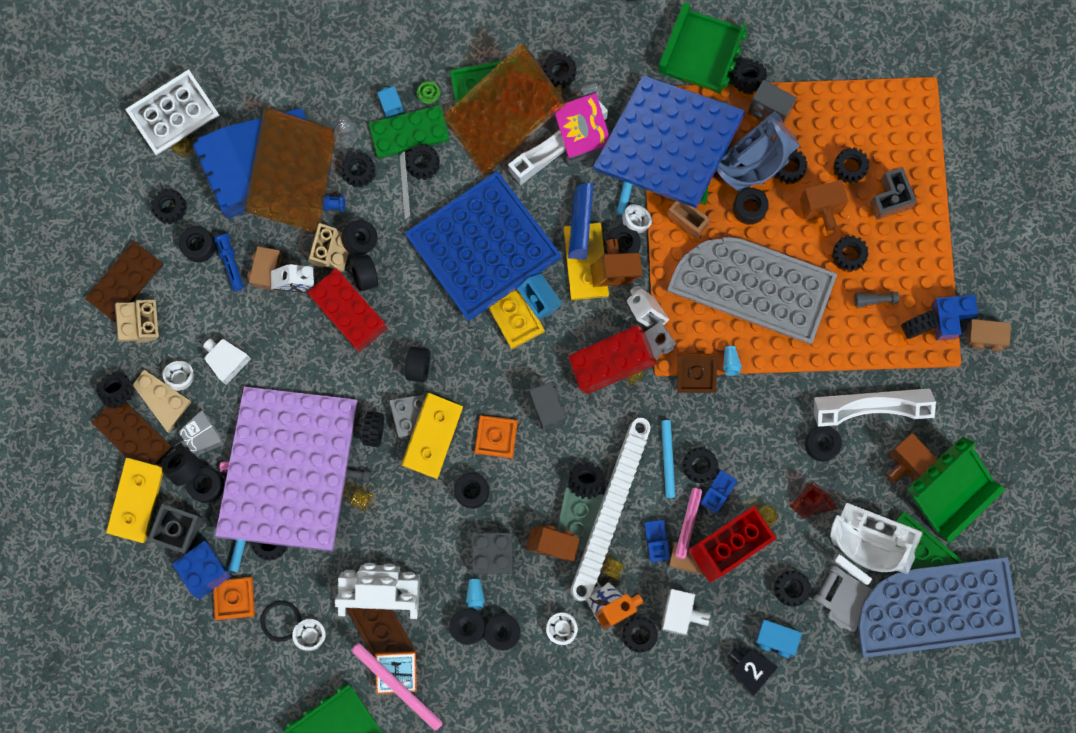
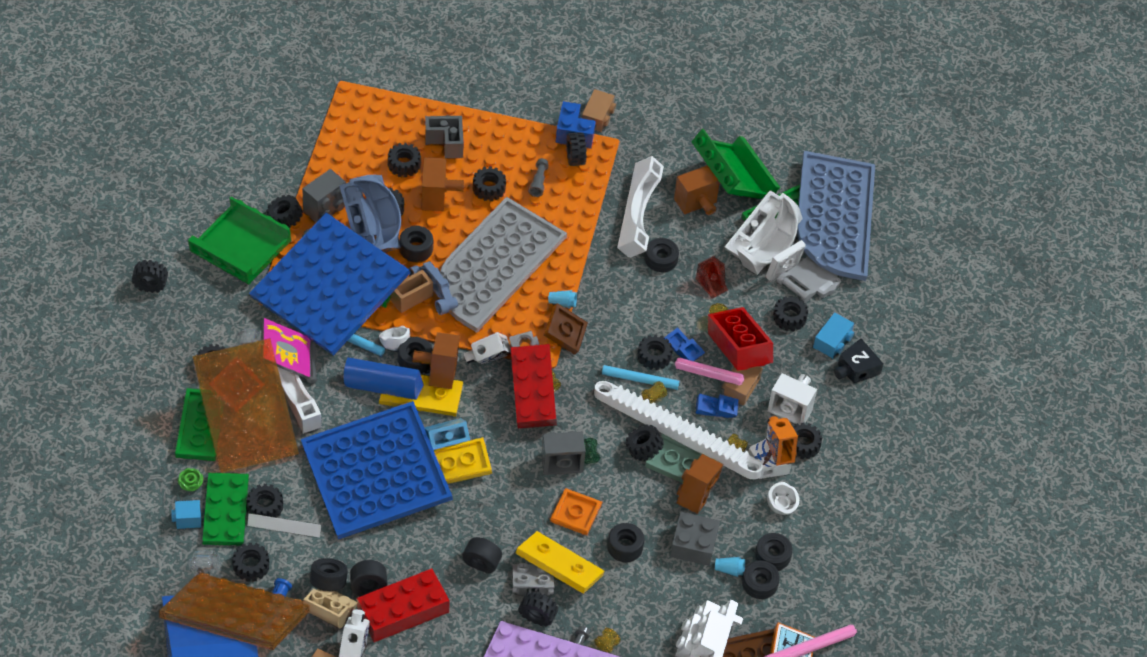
camera: 85 degrees left, 25 degrees down
none -> sand blue plate [409,261,458,315]
none -> clear green bush [584,438,601,464]
none -> clear yellow bush [641,381,668,404]

